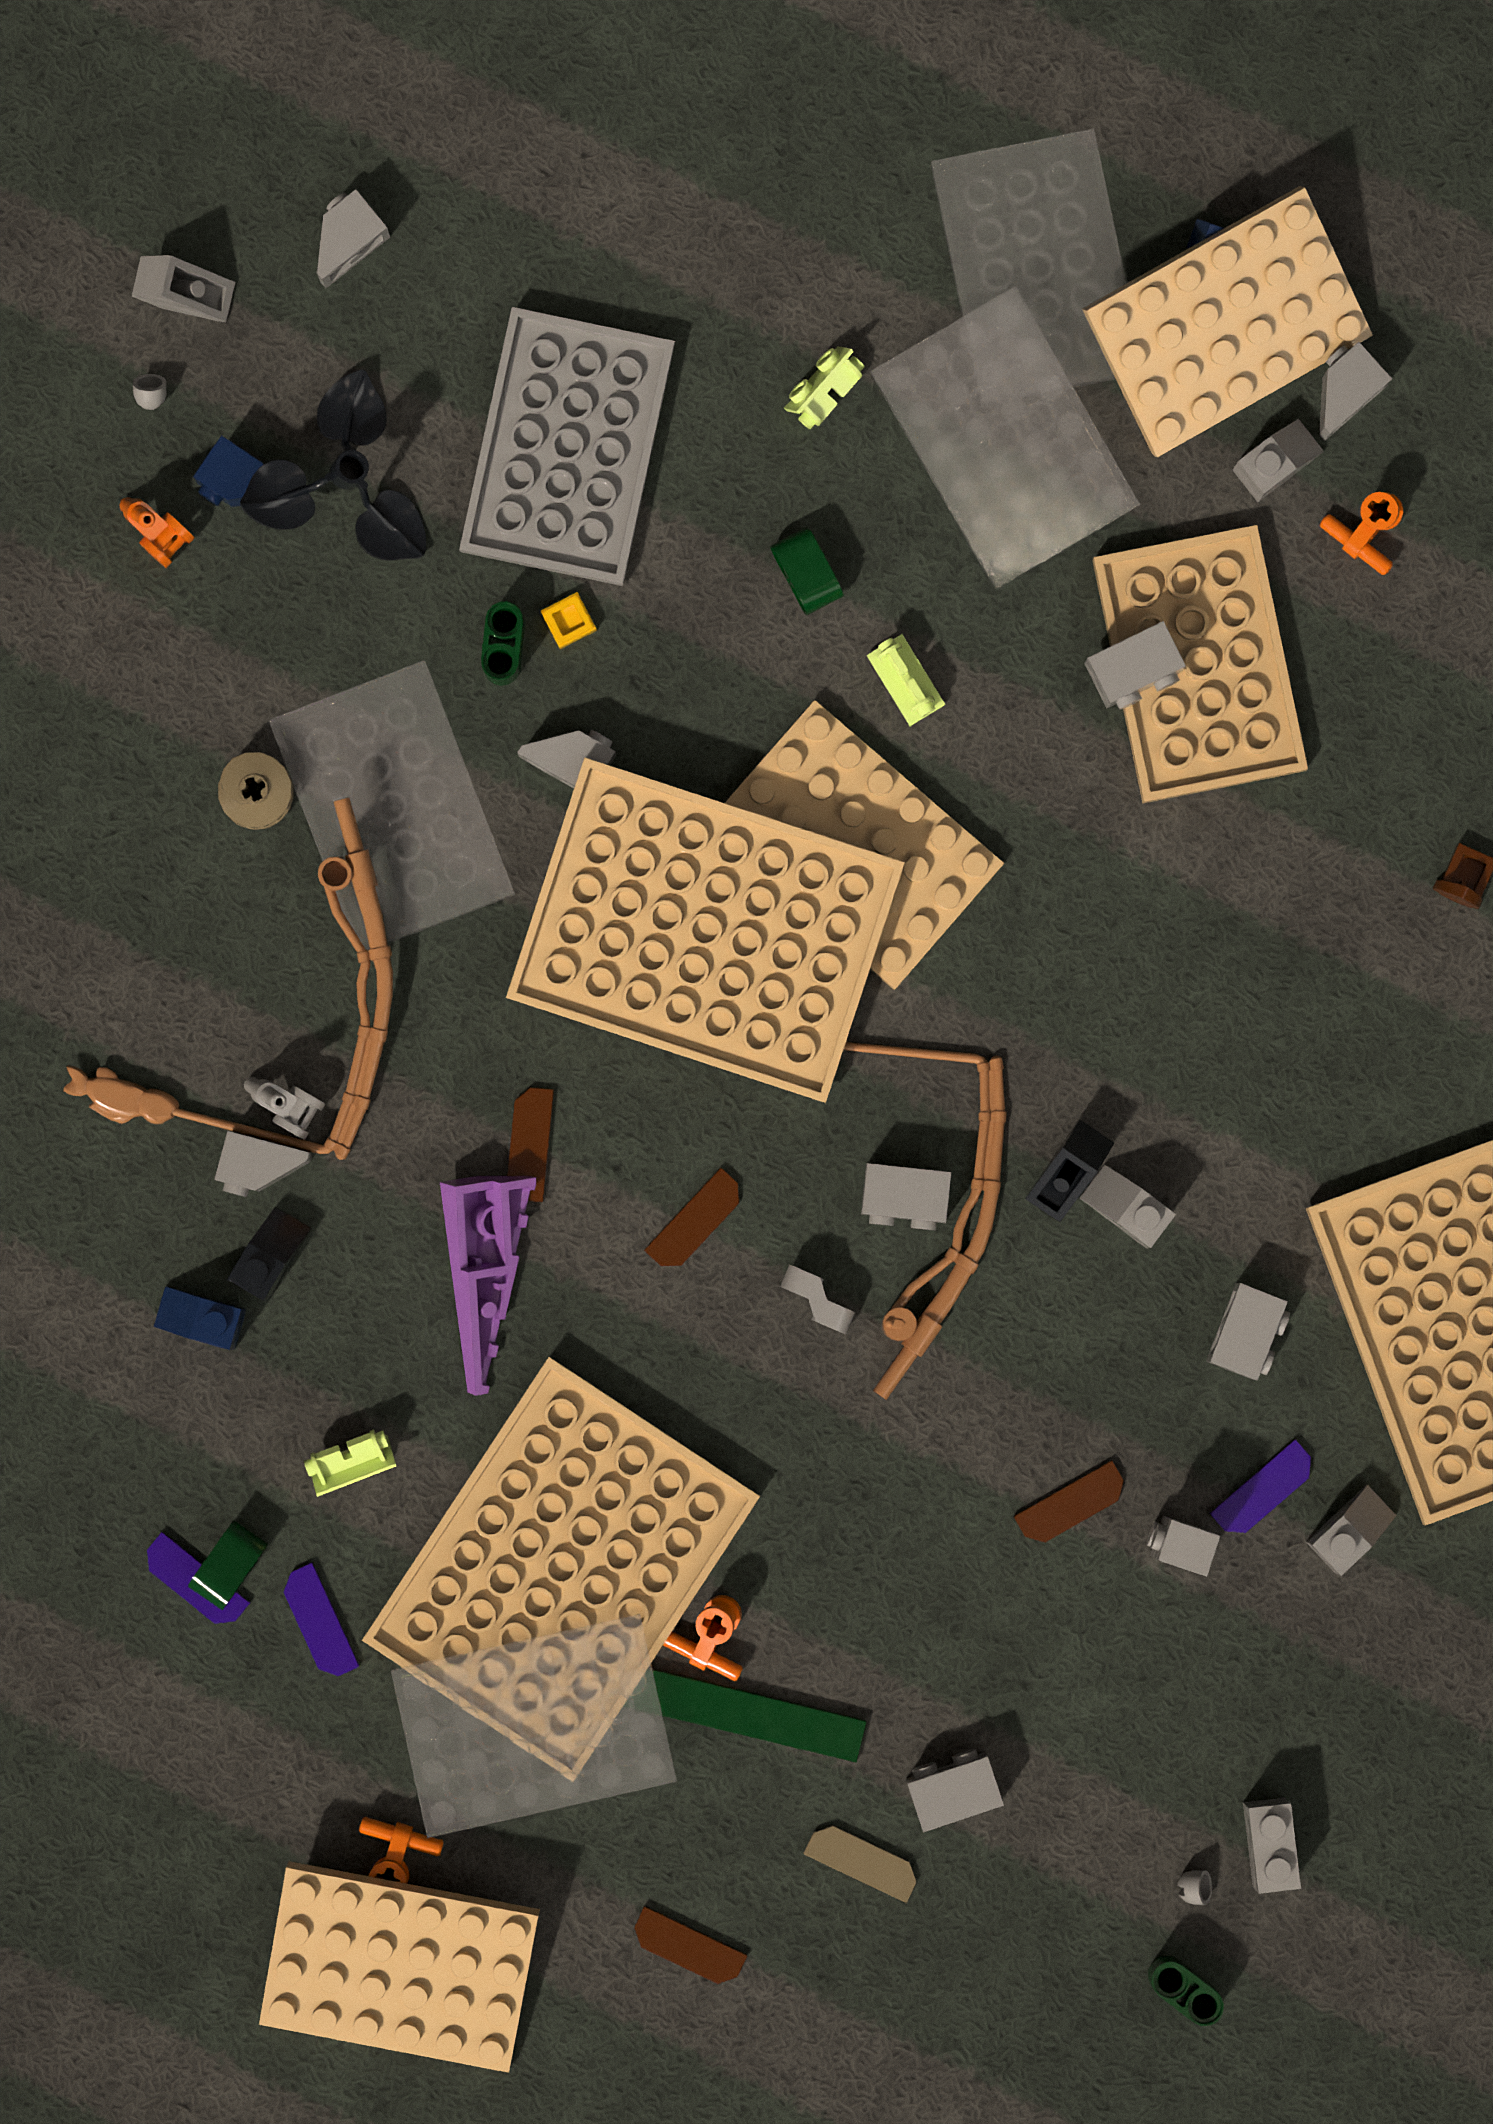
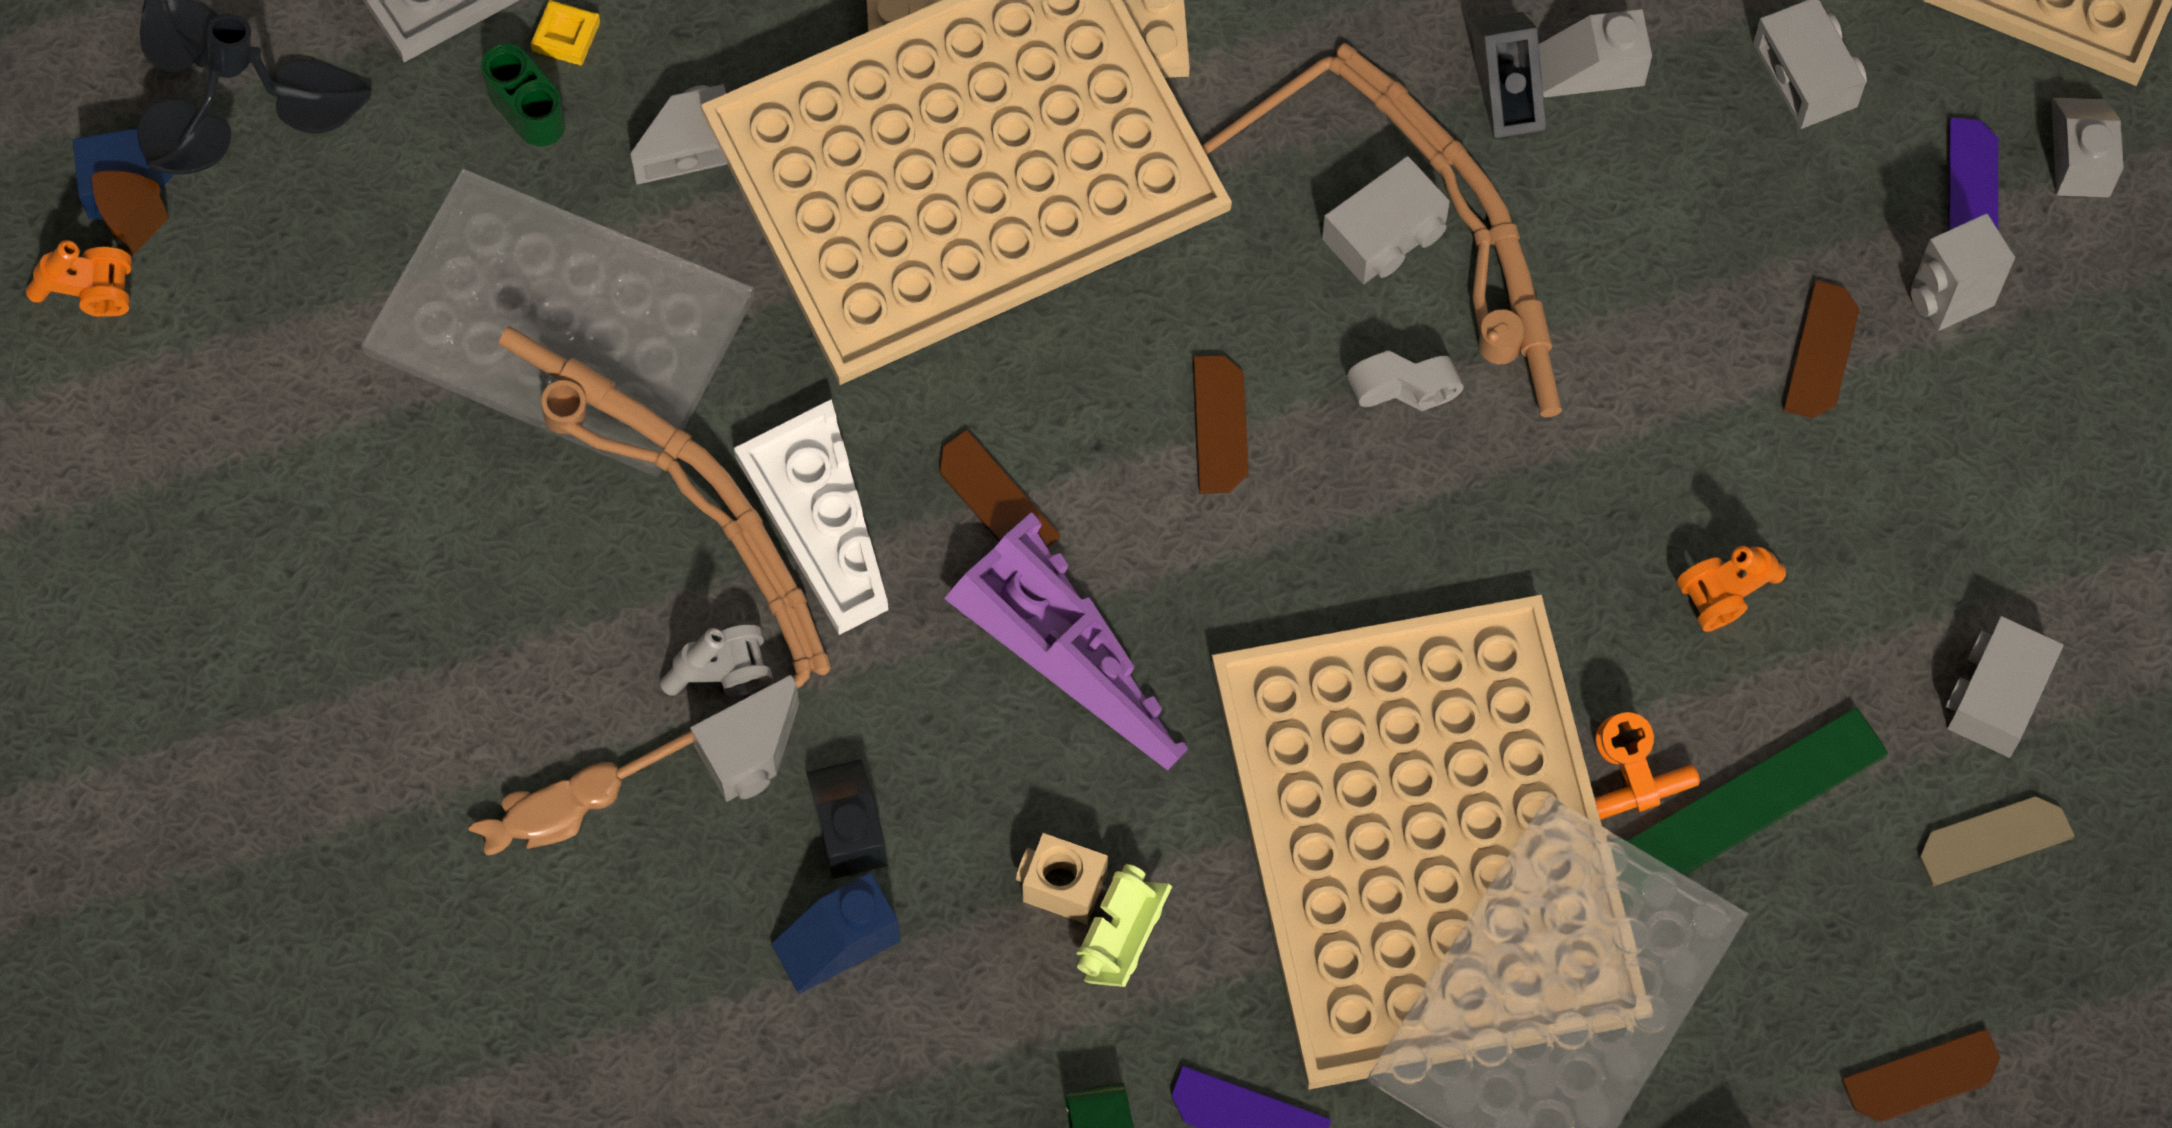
camera: 40 degrees left, 20 degrees down
dark tan piece [218,752,294,830] -> none
none -> reddish brown tile [92,171,169,256]
none -> white wing [734,399,888,635]
none -> tan brick [1016,833,1108,925]
none -> orange piece [1676,546,1786,632]

